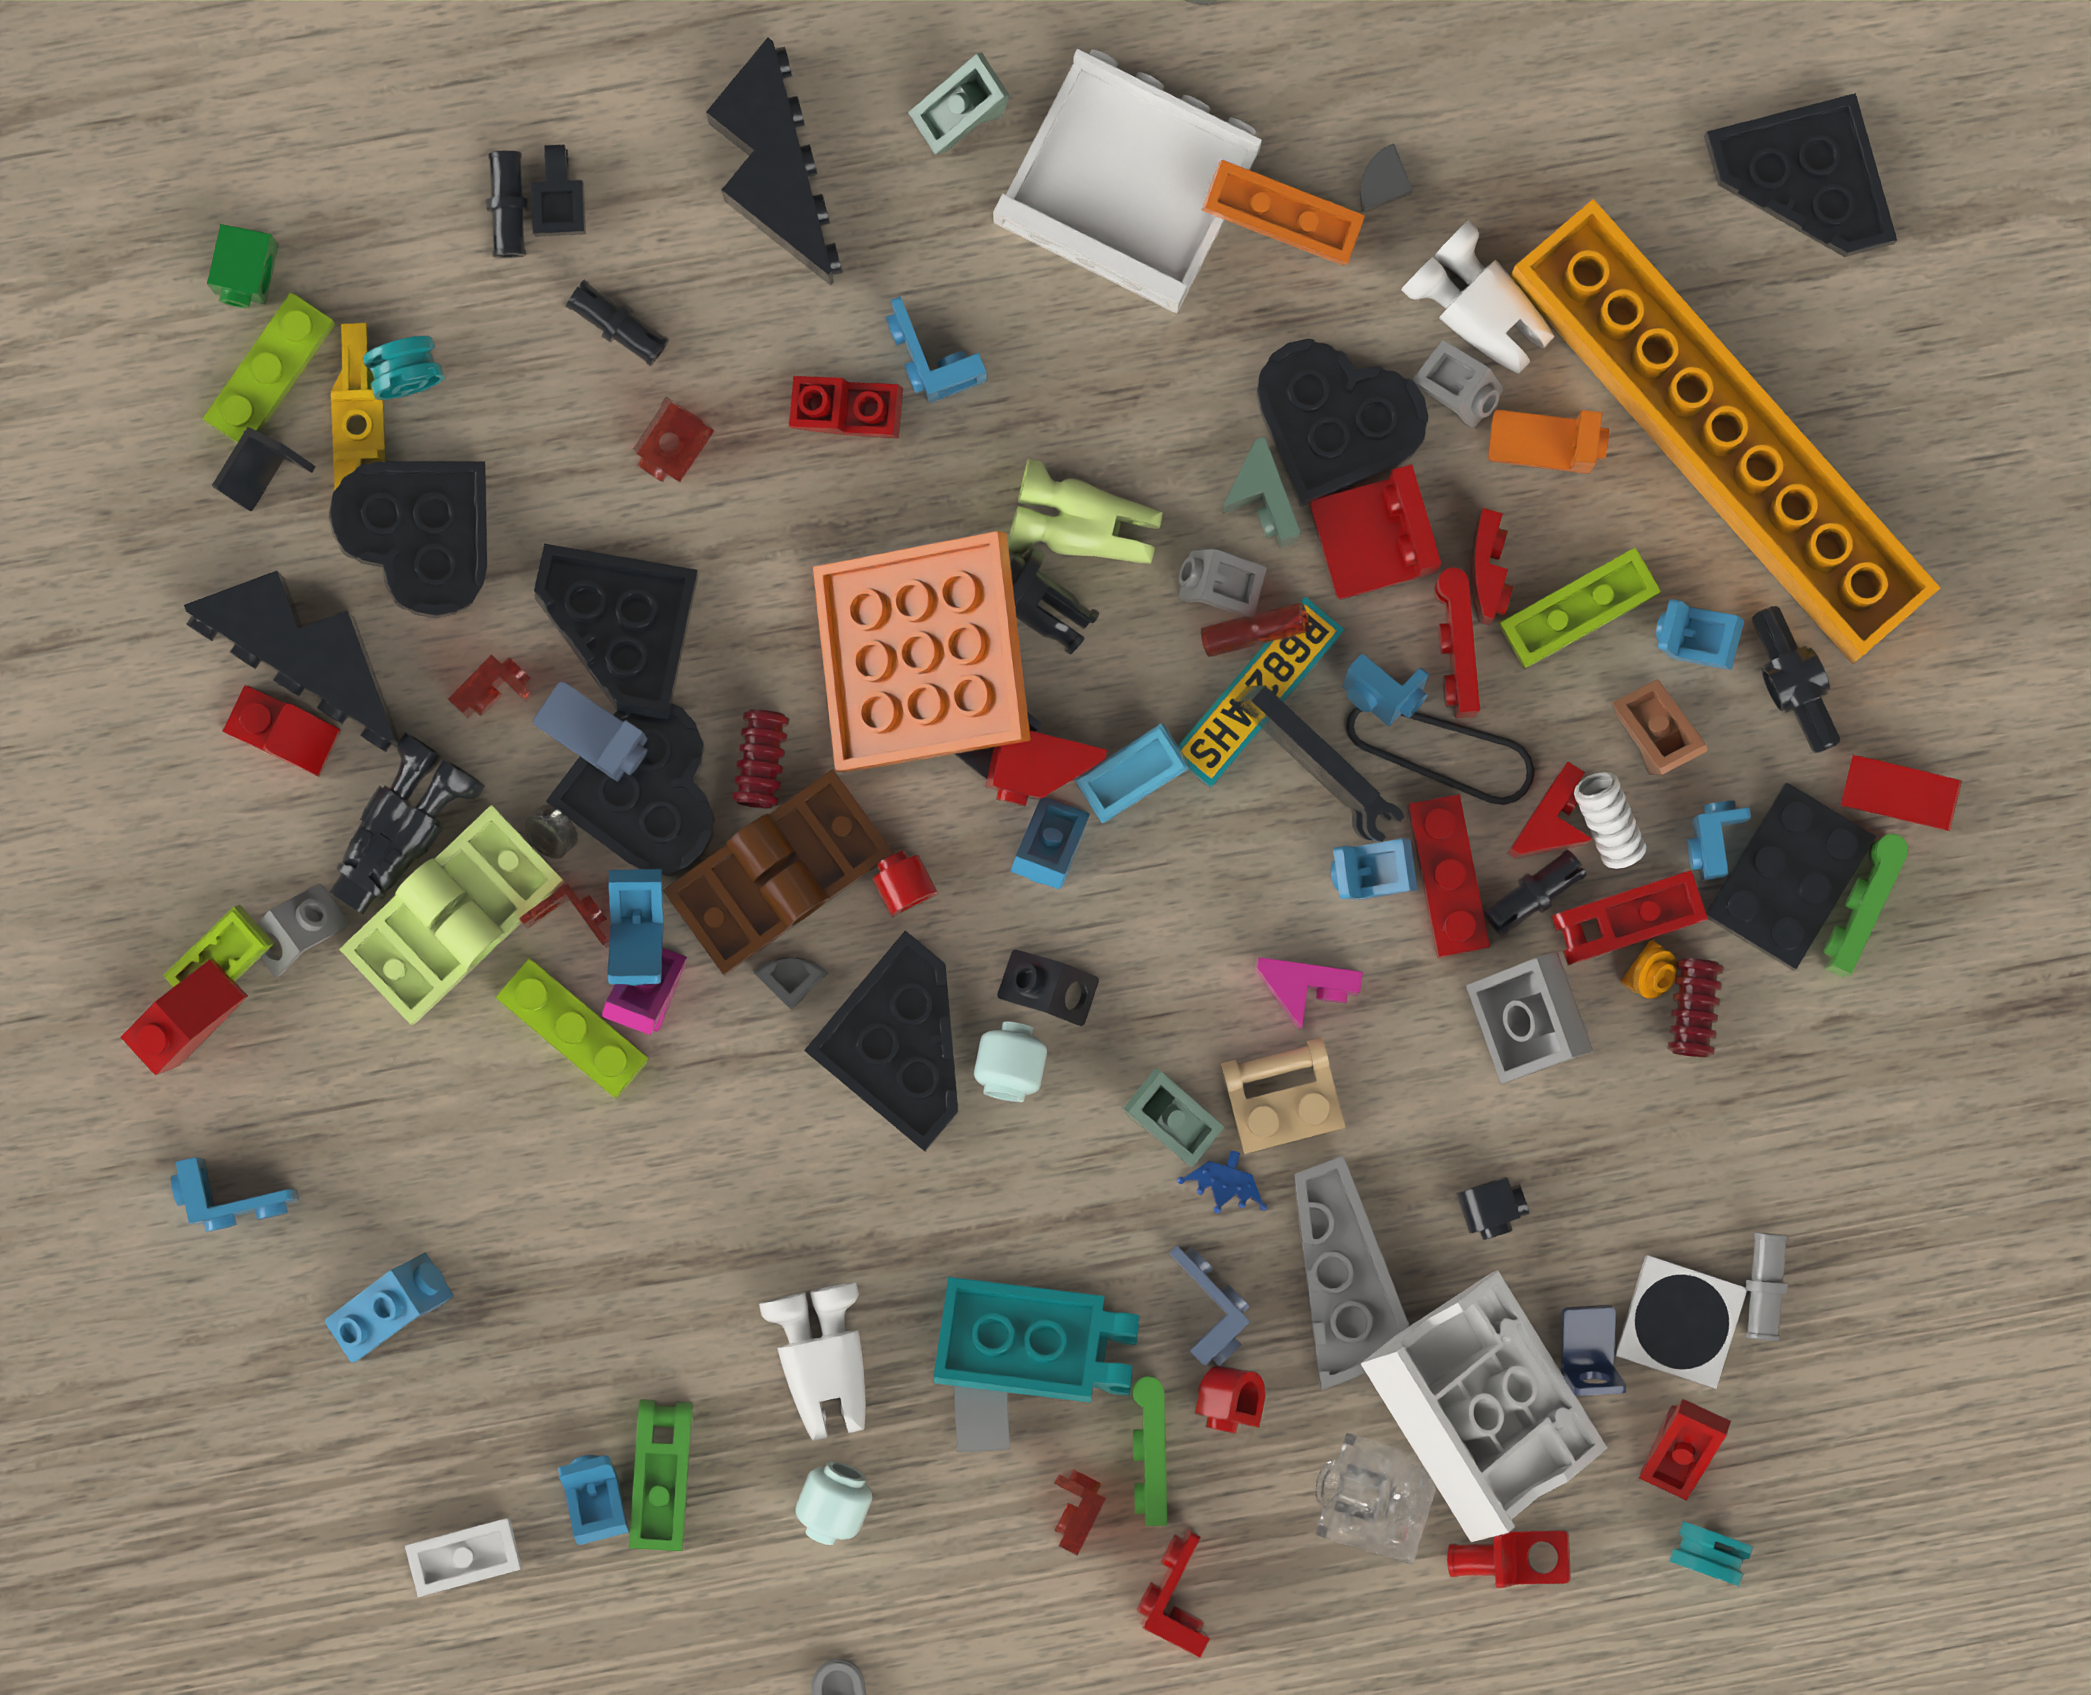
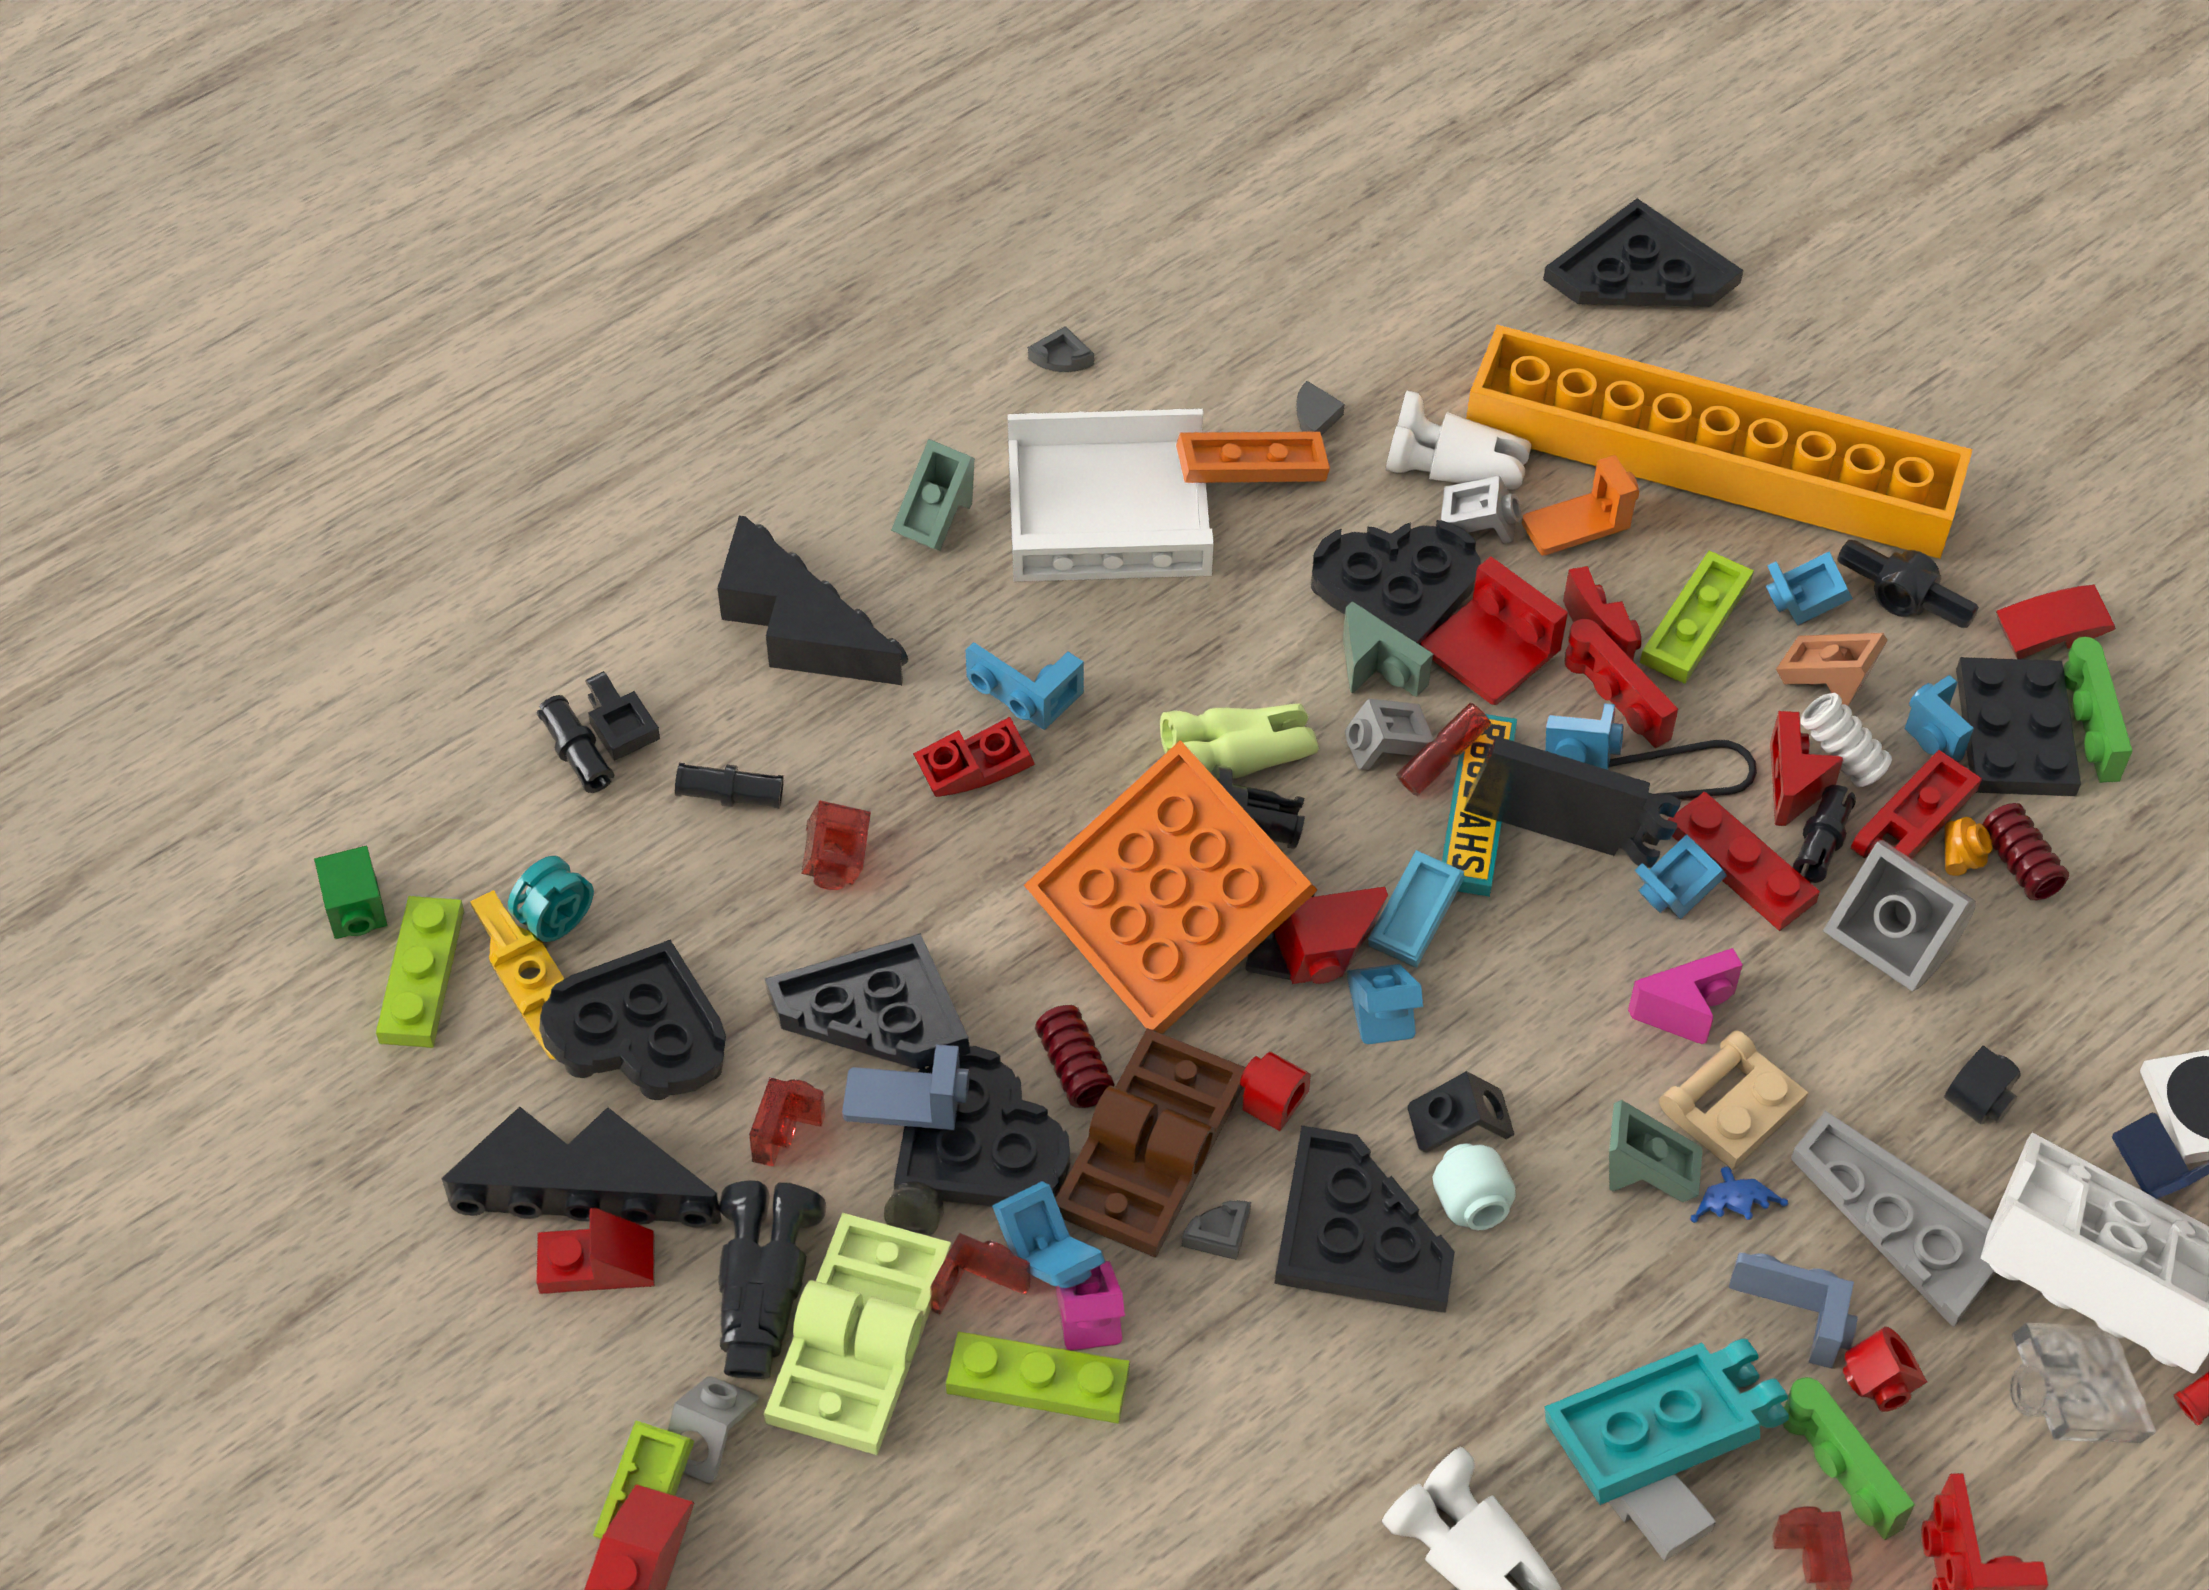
camera: 30 degrees left, 30 degrees down
black bracket [212,427,316,511] -> none

